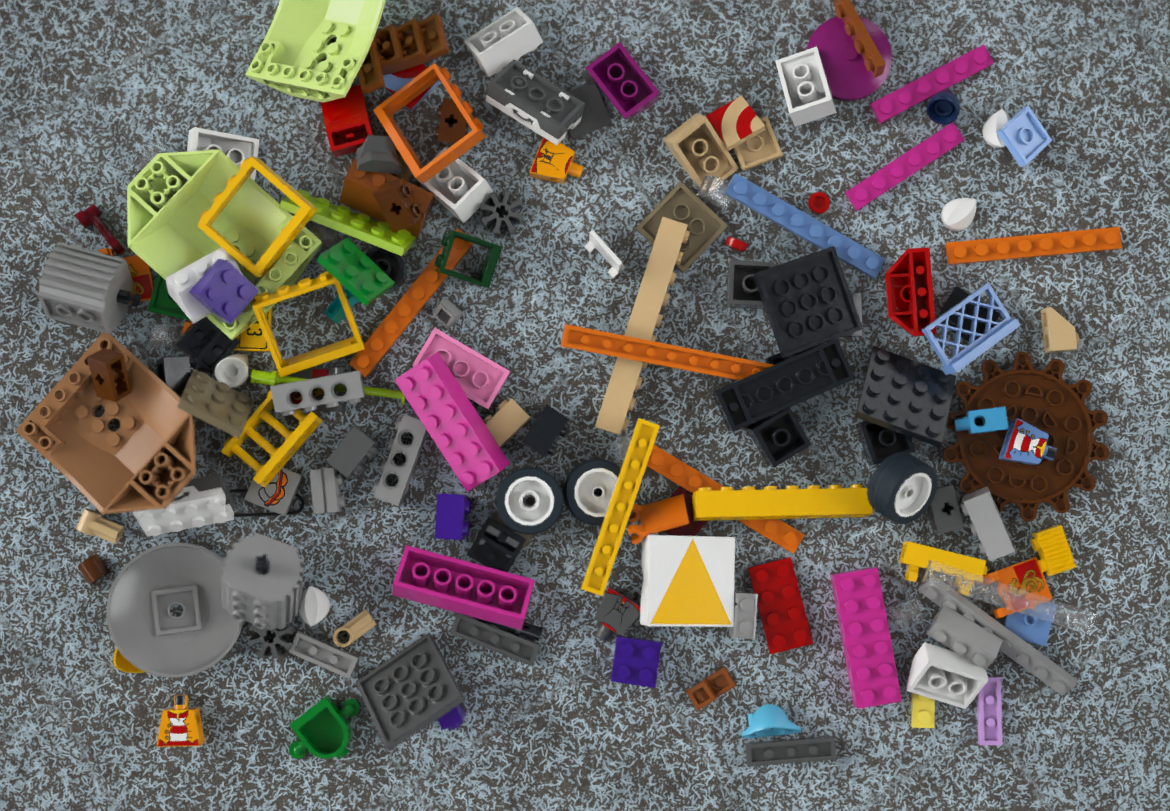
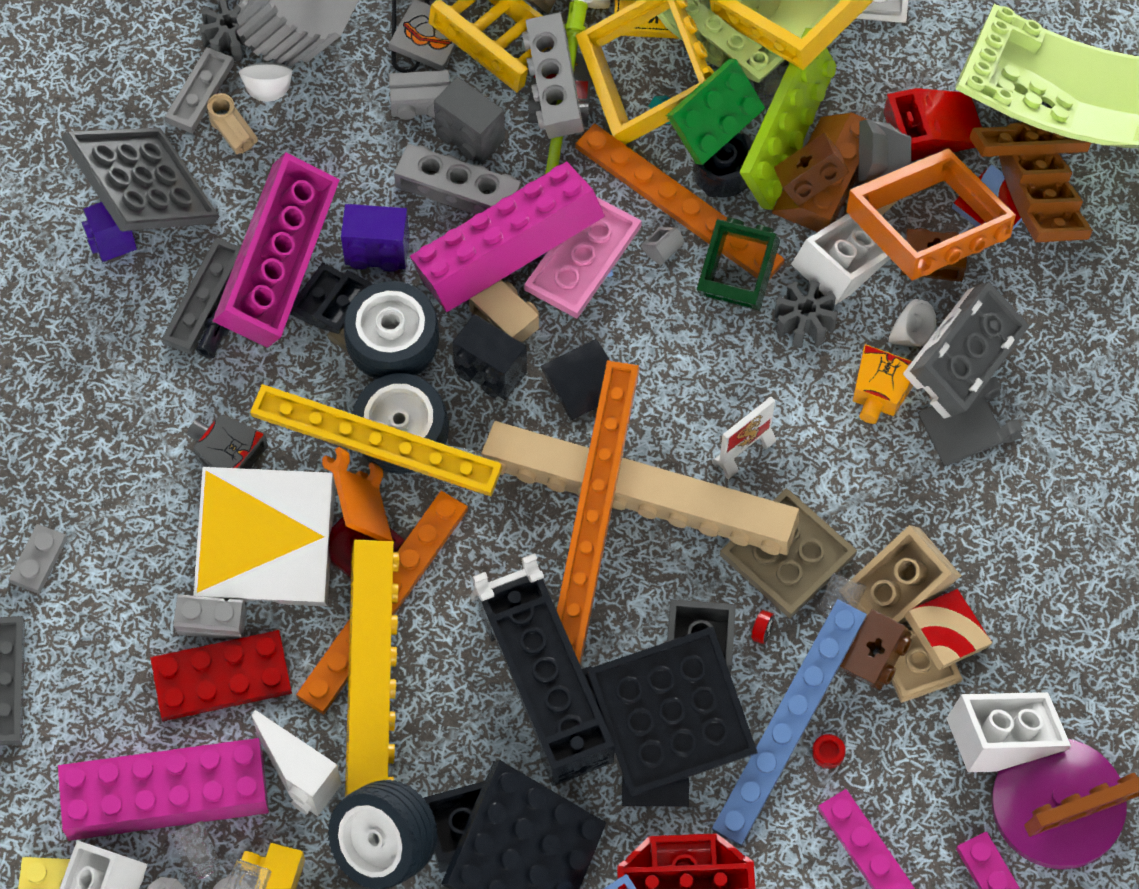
camera: 90 degrees right, 20 degrees down
green piece [289,695,361,760] -> none
white slope [464,7,543,77] -> none
magenta slope [585,42,660,120] -> none
dark purple brick [610,635,661,688] -> none
dark orange slope [686,666,737,711] -> none
medium azure hat [742,704,801,738] -> none
black brick [746,407,811,468] -> none
none -> light grey plate [9,524,68,594]
none -> white slope [251,710,342,816]
none -> white flag [470,553,544,602]
none -> black slope [540,339,610,421]
none -> reddish brown brick [840,609,912,691]
none -> white piece [889,299,936,347]

